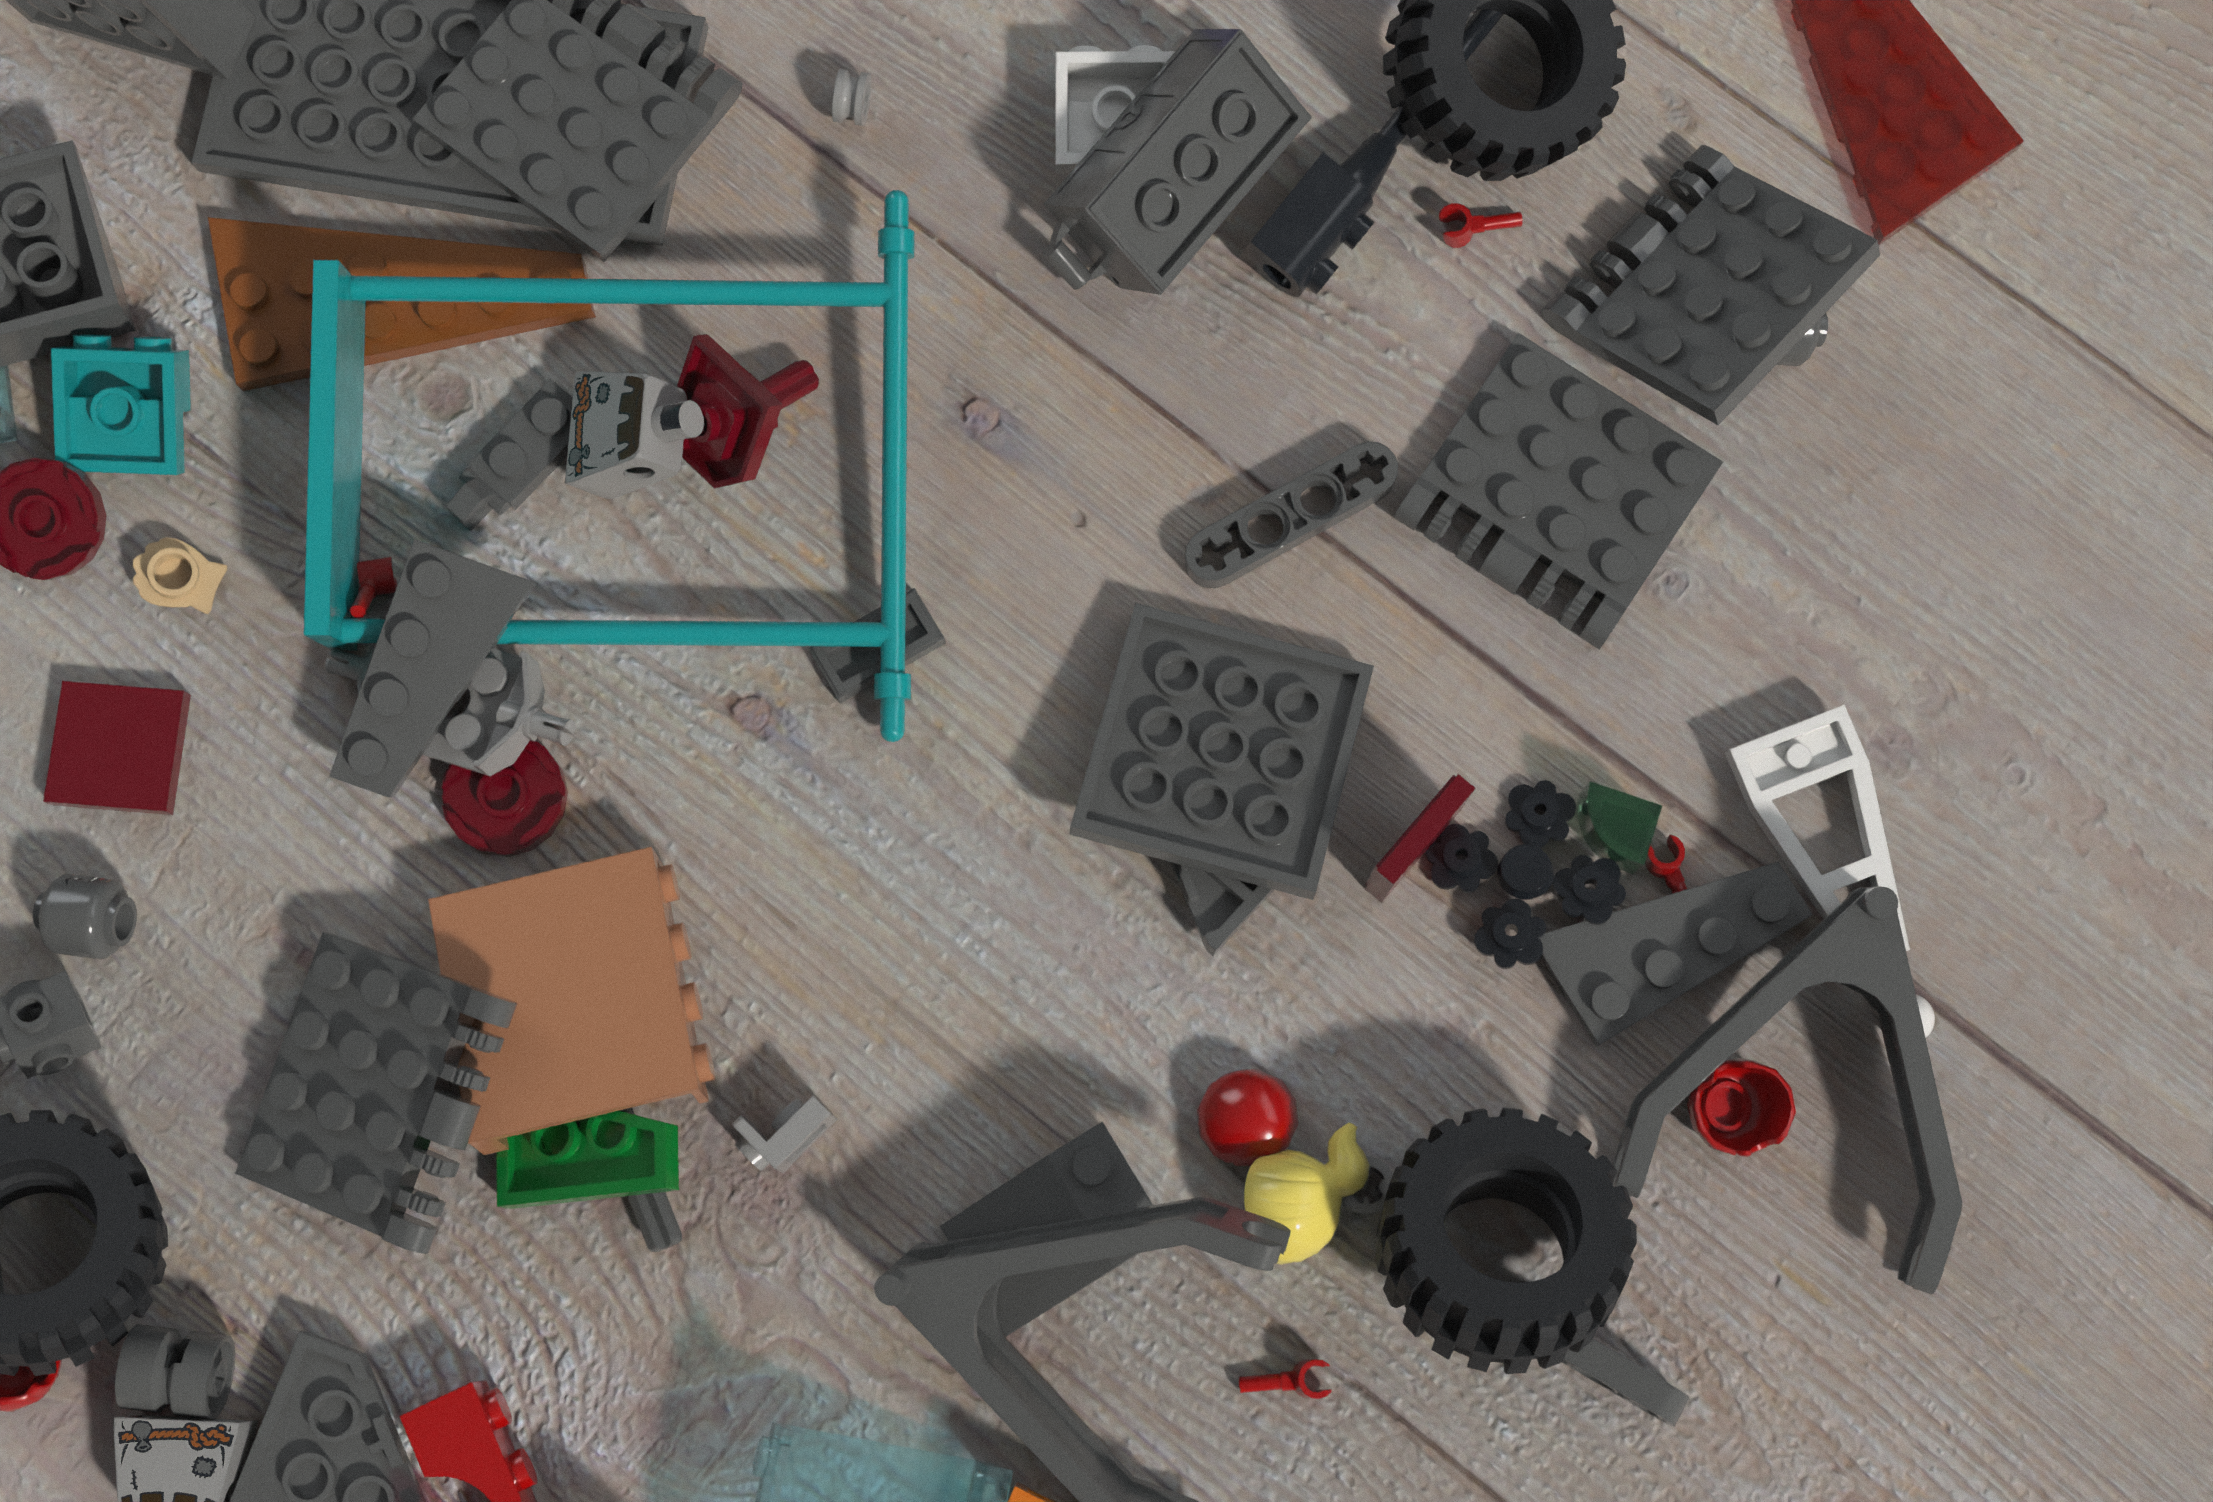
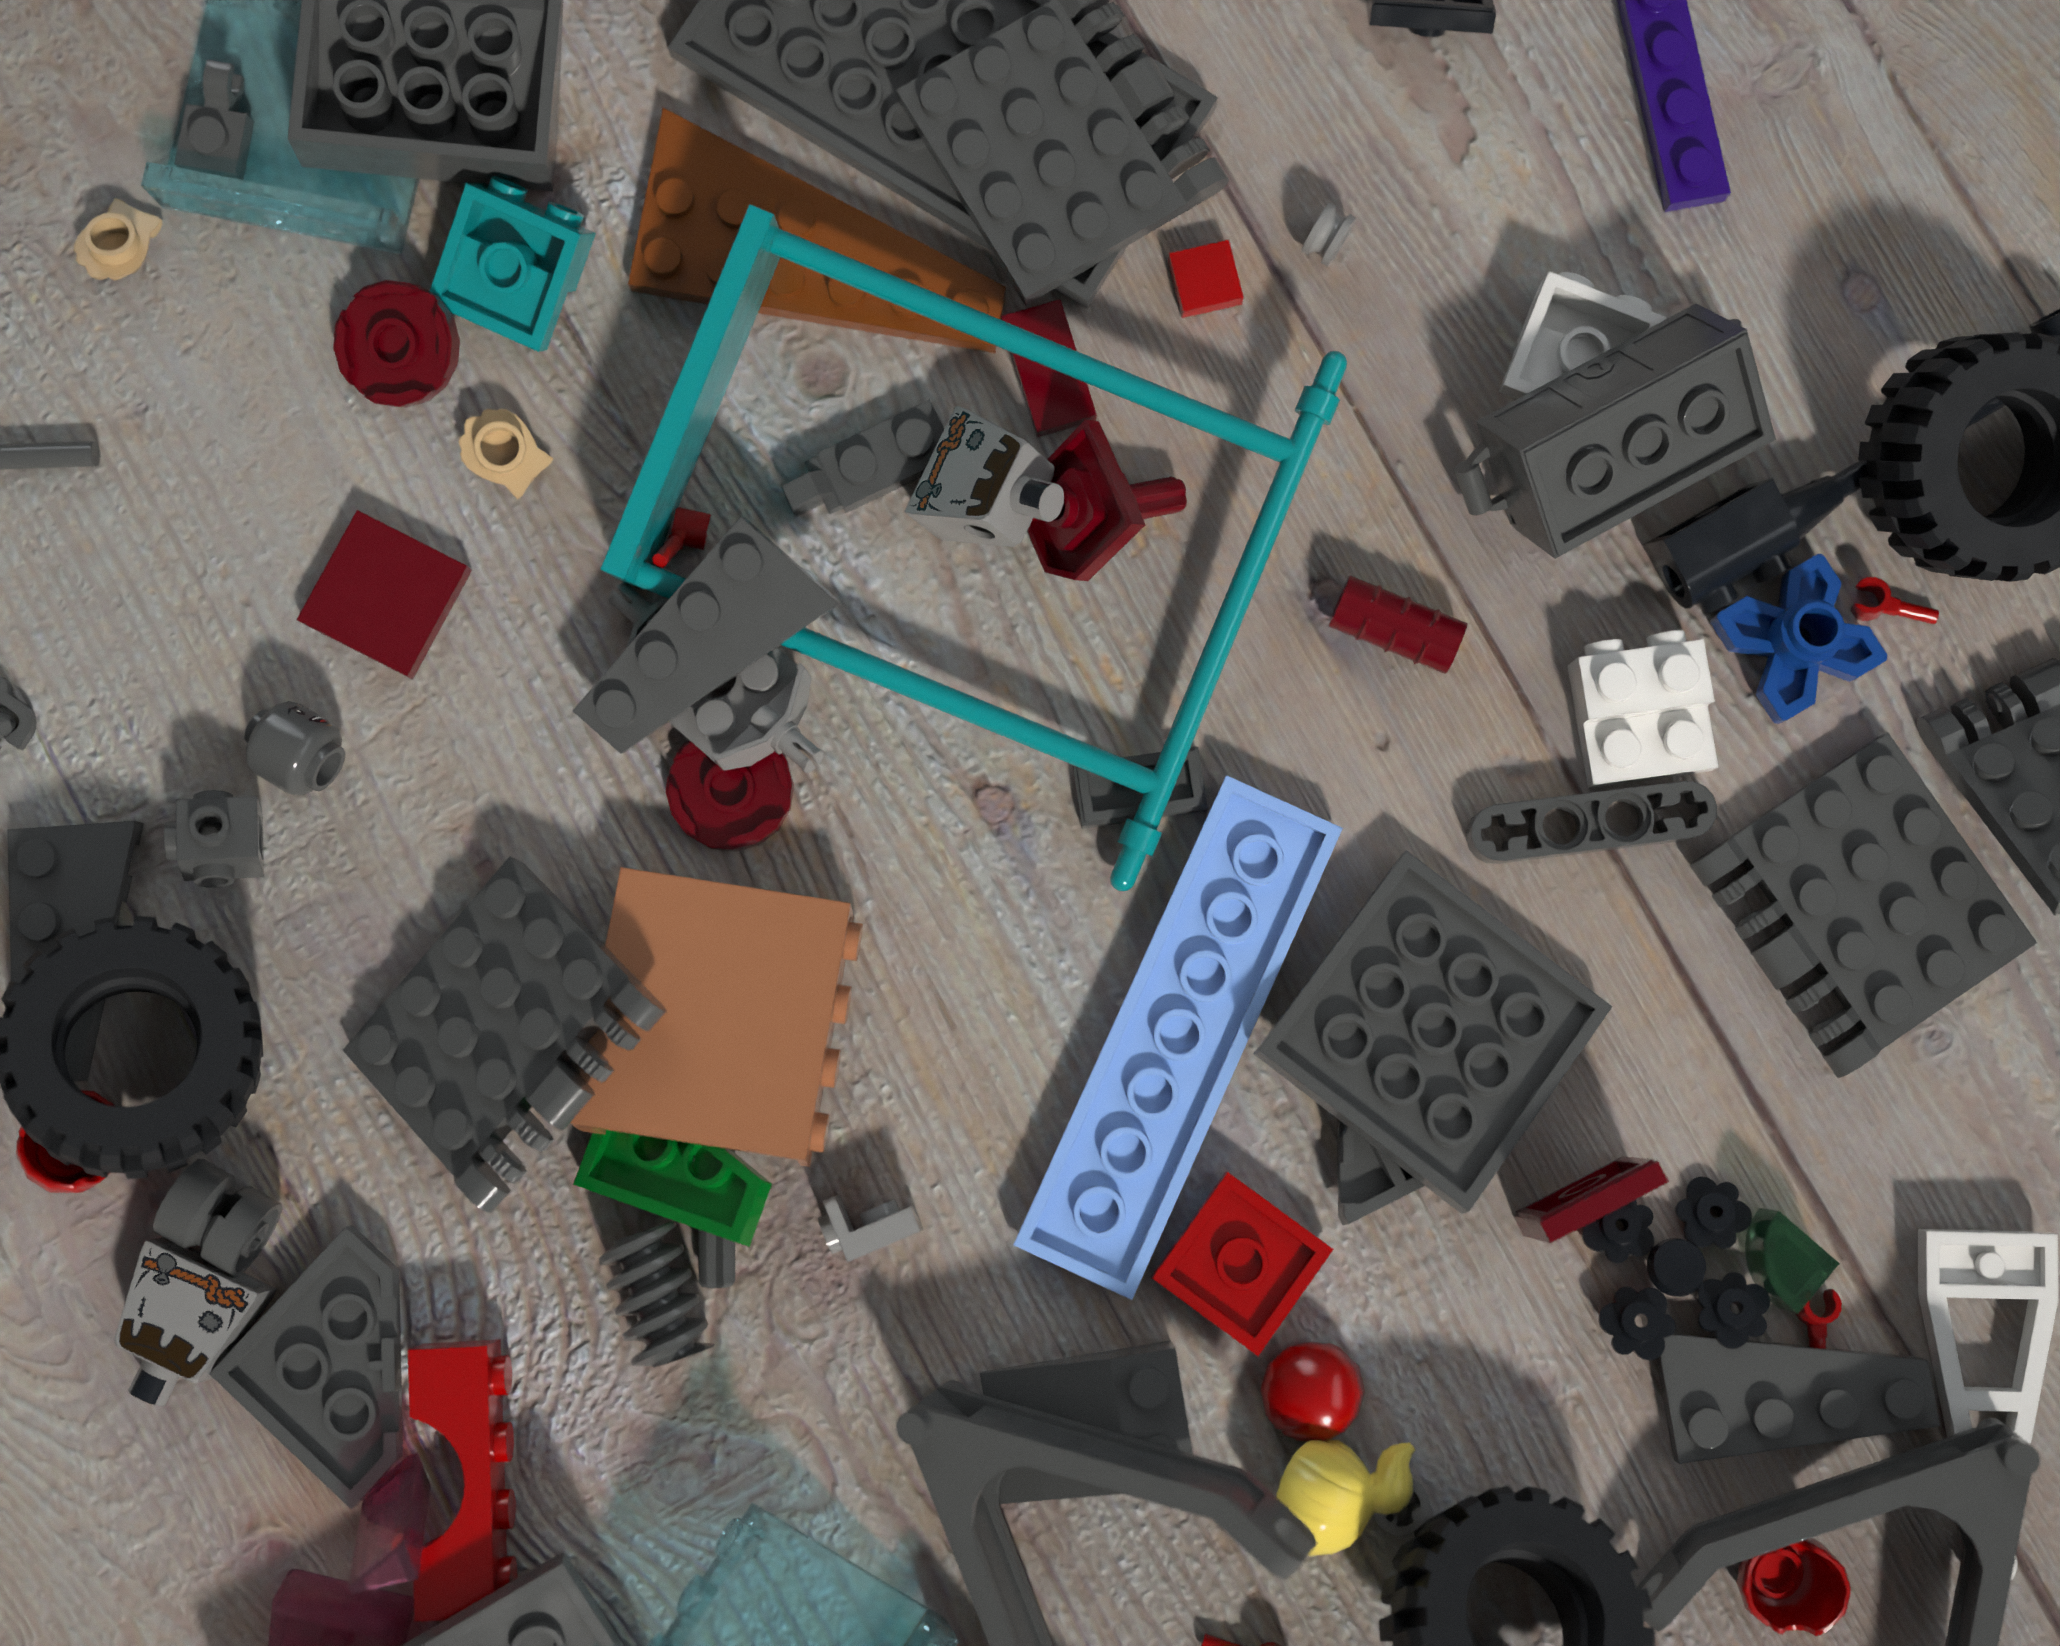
camera: 20 degrees right, 5 degrees up
none -> dark grey piece [598,1221,715,1367]
none -> dark red tile [1001,299,1097,438]
none -> light blue plate [1013,775,1343,1300]
none -> red plate [1151,1171,1334,1356]
none -> red tile [1168,239,1244,318]
none -> dark red axle [1328,575,1468,674]
none -> white plate [1567,630,1719,788]
none -> blue plant [1710,554,1888,724]

